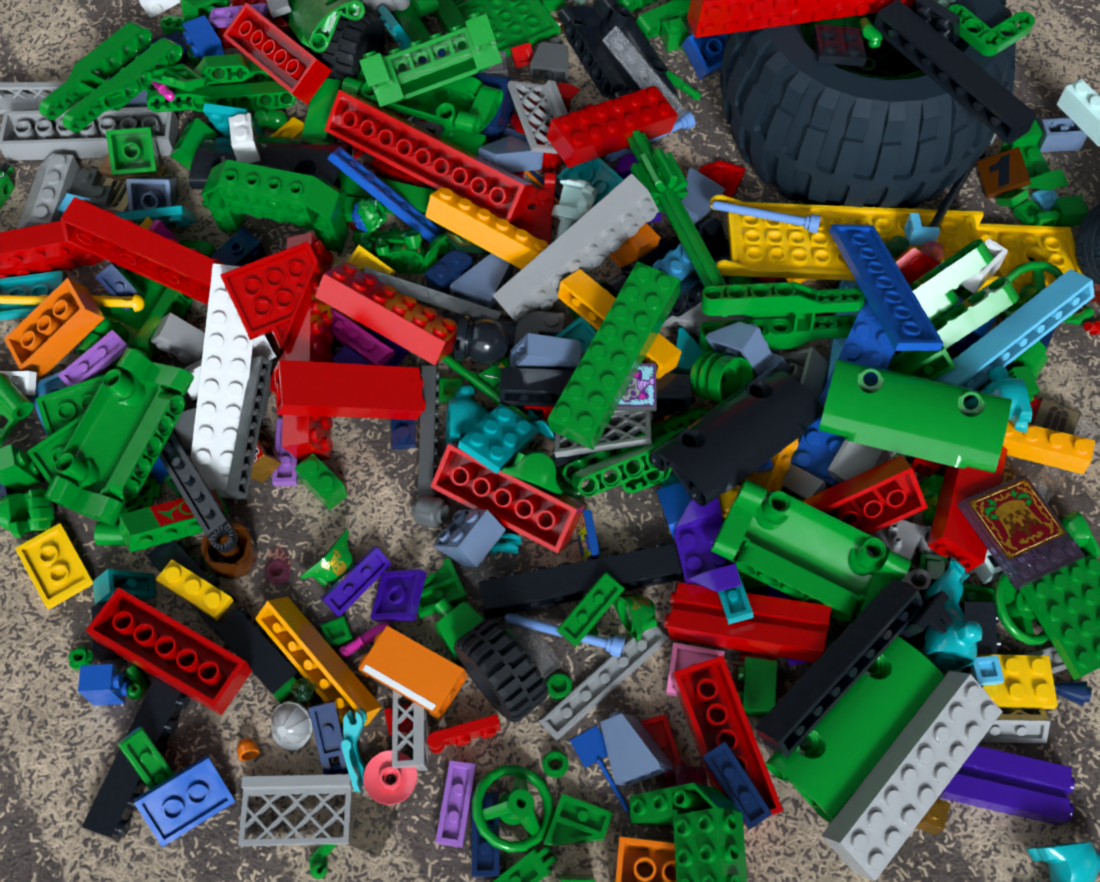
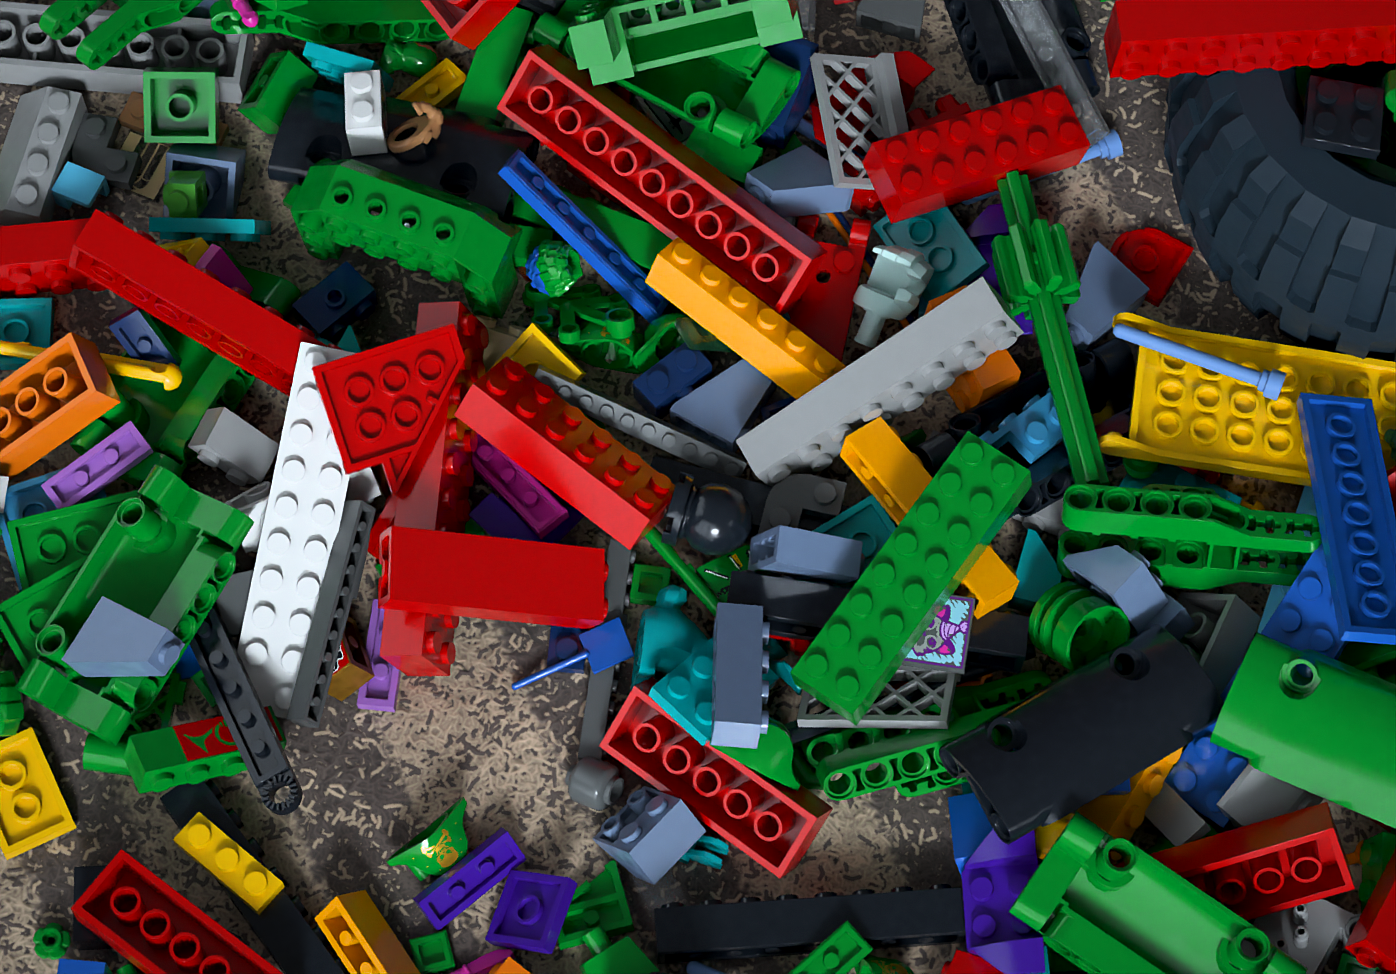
camera: 10 degrees right, 5 degrees up
teal slope [93,569,156,605] -> none
reddish brown brick [201,521,258,579] -> none
clear pink plate [265,560,291,585] -> none
green brick [294,453,348,511] -> none
blue tile [575,510,600,560] -> none
green piece [666,71,701,100] -> none
none -> sand blue slope [61,596,185,677]
none -> bright green brick [163,170,208,218]
none -> medium nougat piece [387,101,444,153]
none -> blue piece [511,617,635,690]
none -> sand blue brick [711,602,770,749]

